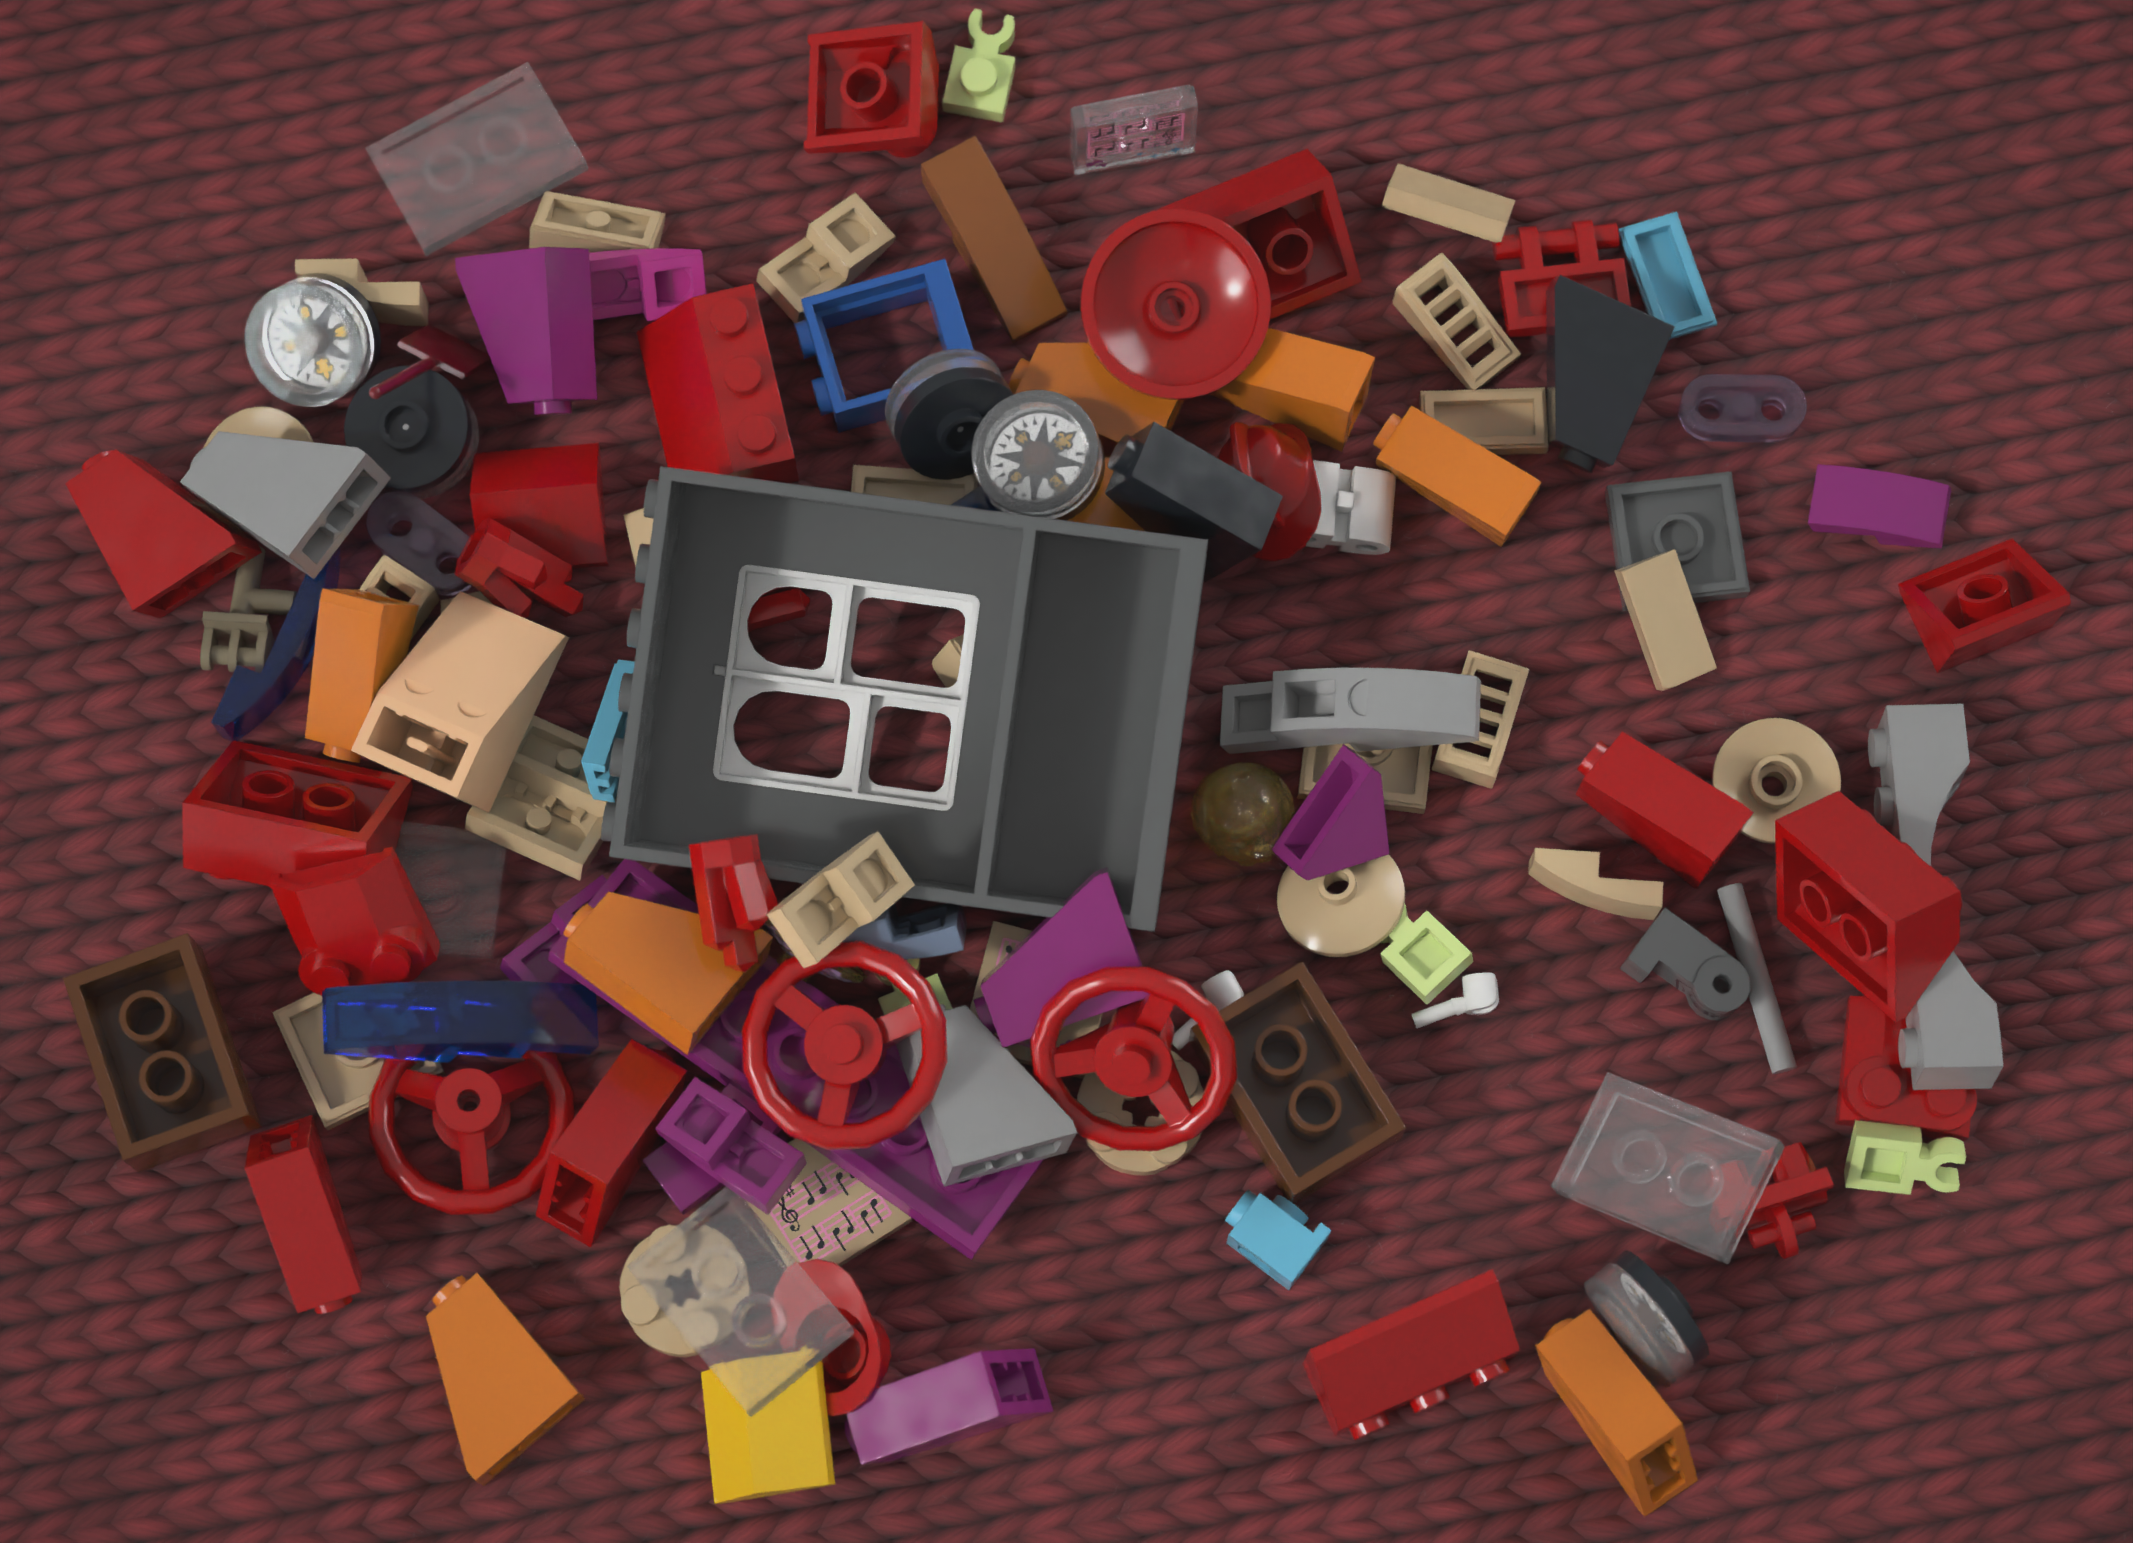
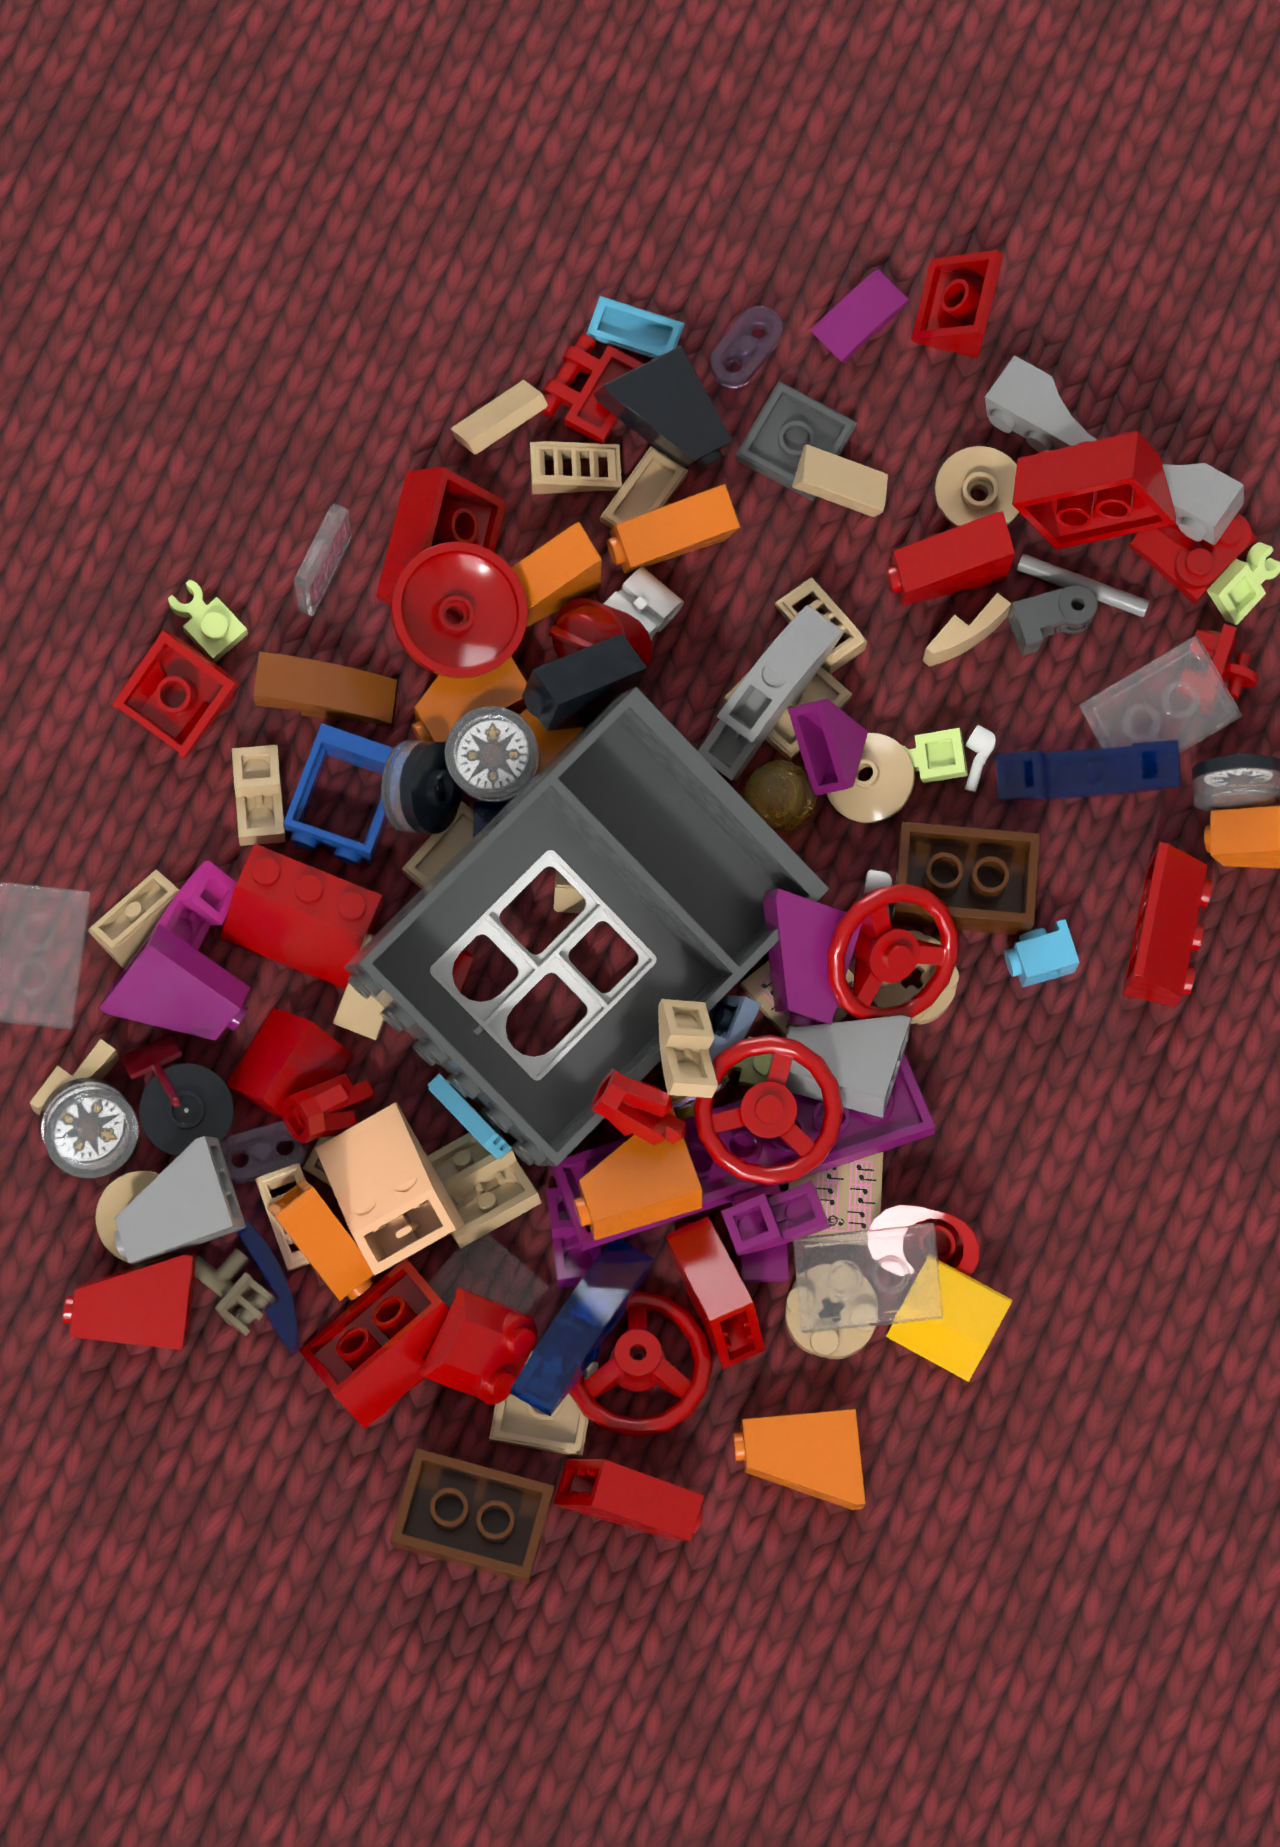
camera: 60 degrees left, 0 degrees up
magenta slope [845,1348,1053,1464] -> none
none -> clear blue slope [996,740,1181,800]

